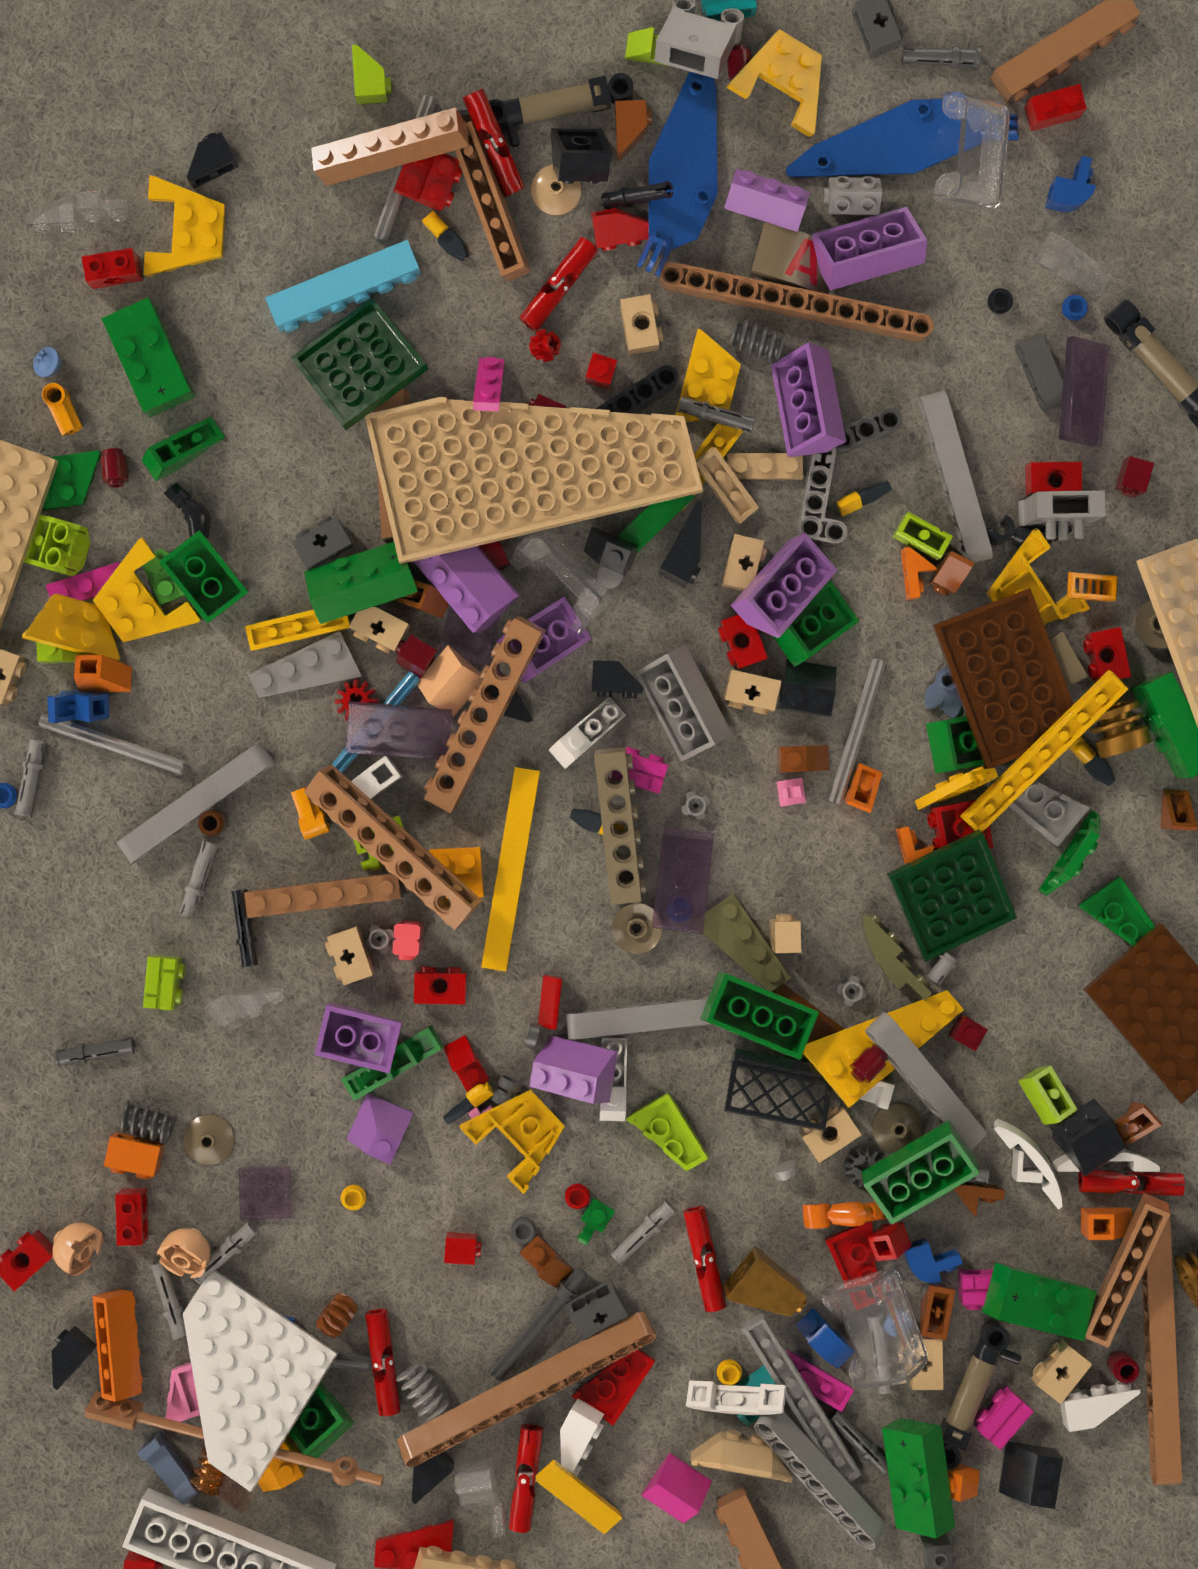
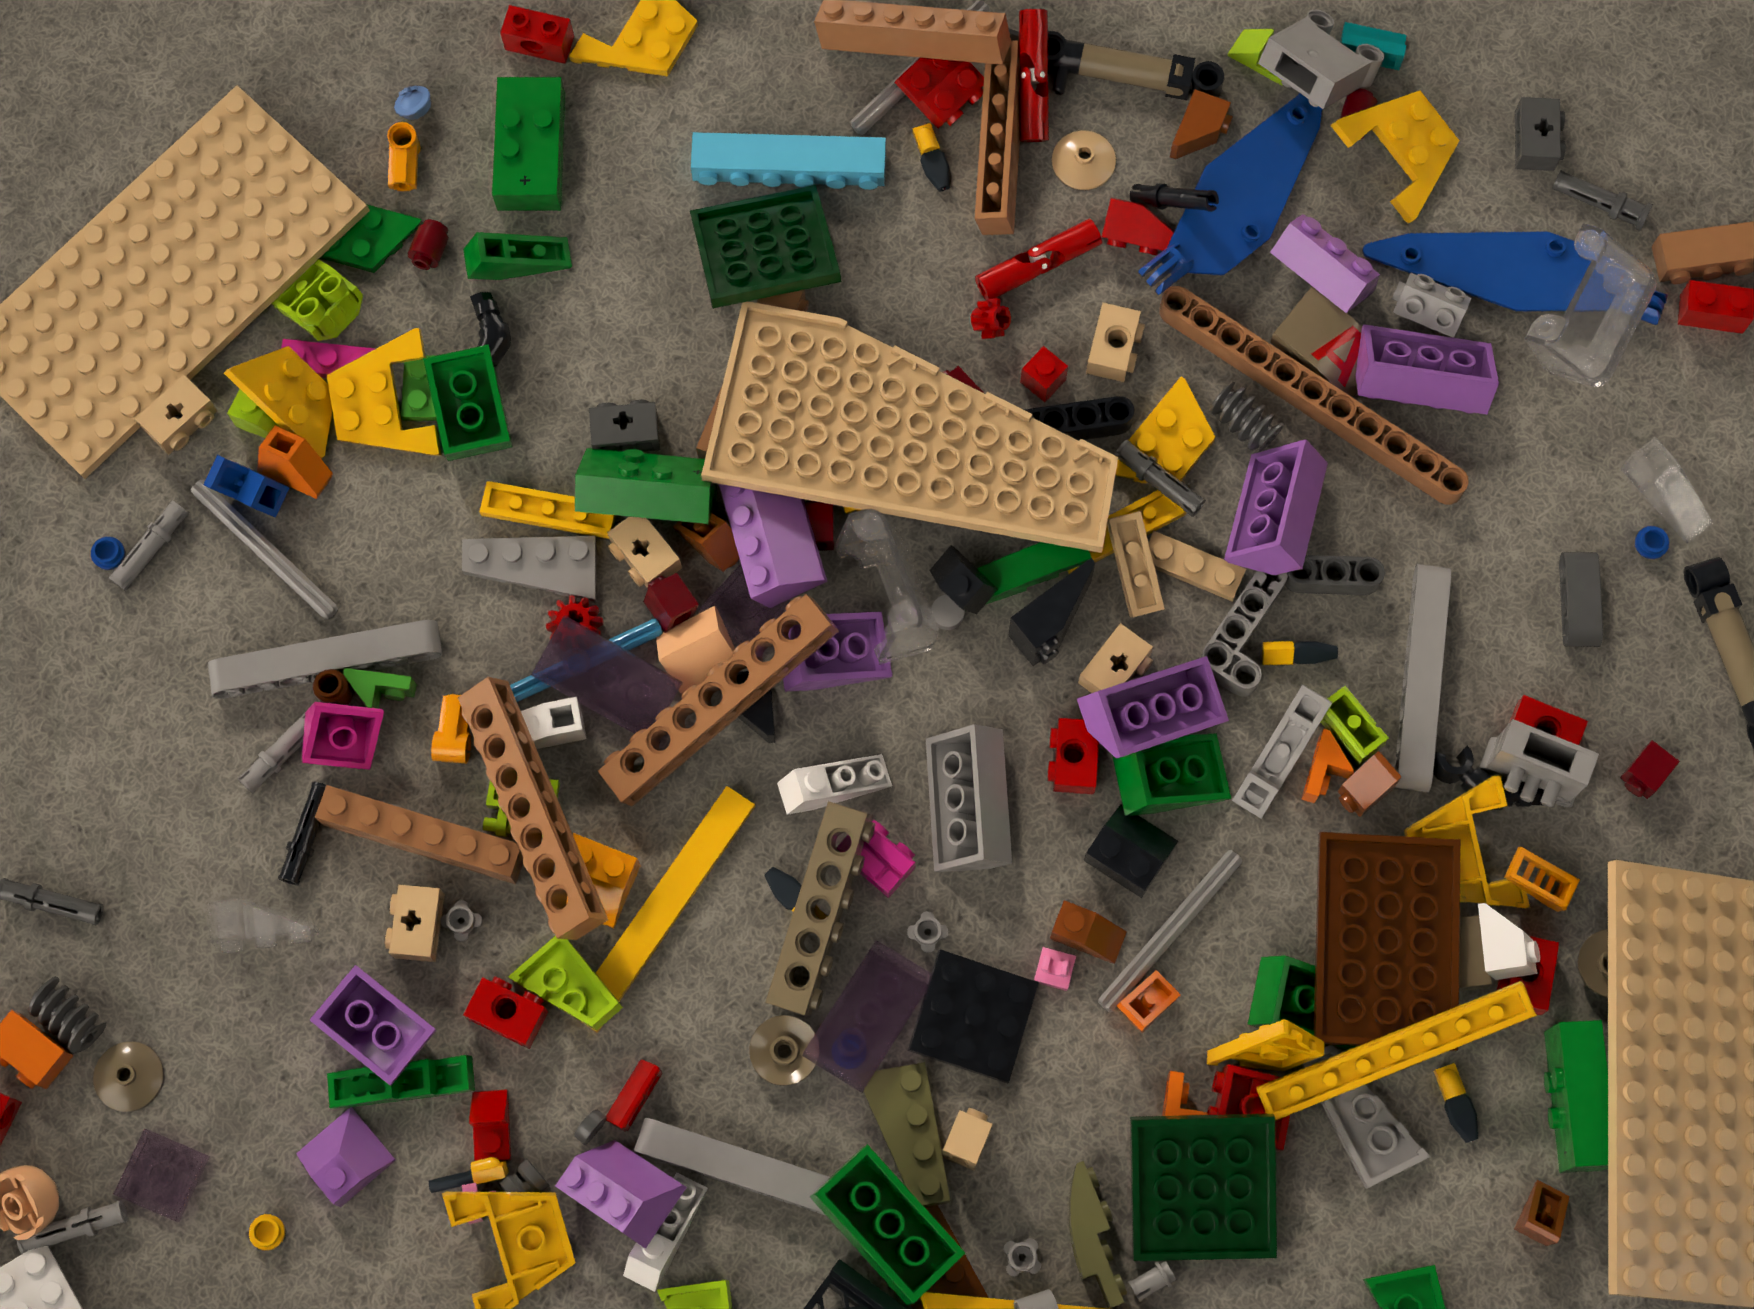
camera: 25 degrees right, 15 degrees down
lime brick [143,955,186,1010] -> none
coral brick [392,920,424,960] -> none
dark pink plate [473,357,504,412] -> none
black slope [551,128,612,184] -> none
black slope [592,660,643,698] -> none
tan brick [723,670,782,715] -> none
sand blue plate [924,668,962,718] -> none
black plate [987,288,1013,314] -> none
green wing [1038,809,1100,896] -> none
blue brick [1045,156,1096,212] -> none
tile [1059,336,1110,447] -> none
pearl gold wheel [1090,700,1153,758] -> none
none -> dark pink slope [302,702,384,770]
none -> bright green slope [343,668,417,709]
none -> lime wing [508,935,623,1031]
none -> black plate [907,949,1039,1083]
none -> light grey slope [1232,685,1332,819]
none -> white slope [1478,903,1540,980]

